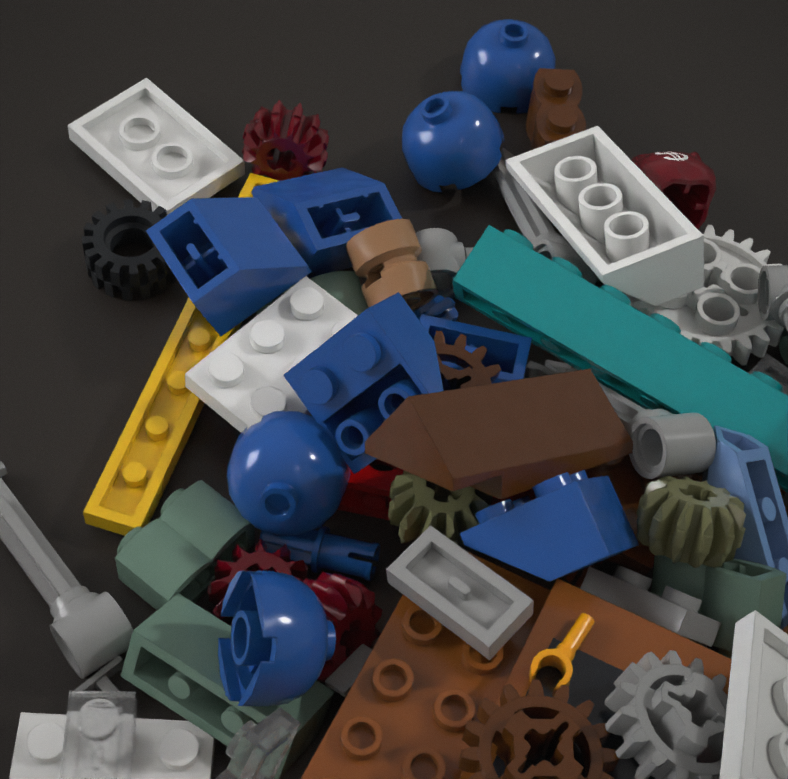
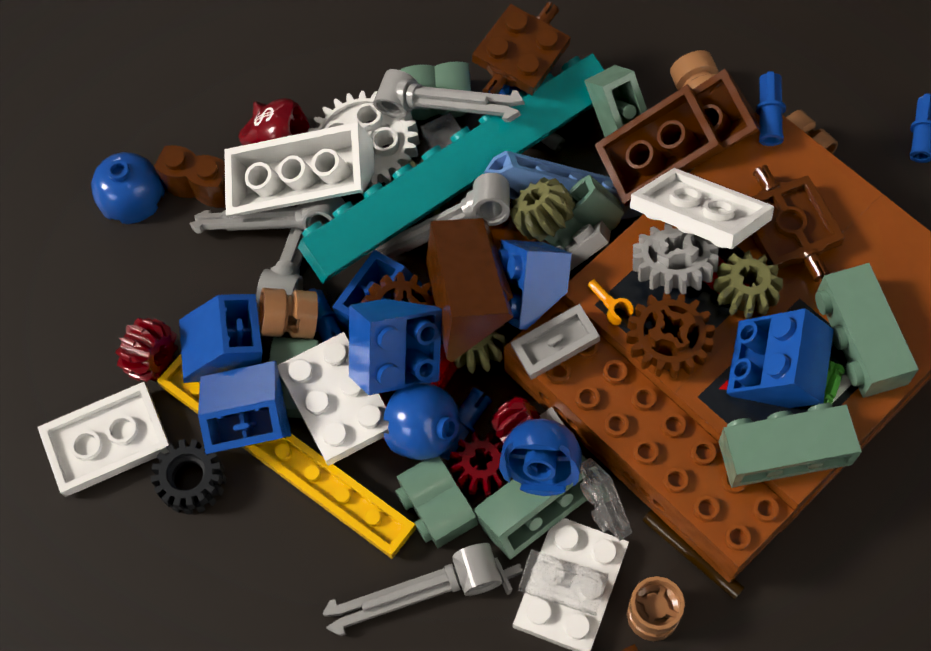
camera: 60 degrees left, 10 degrees up
blue cylinder [402,91,505,192] -> none

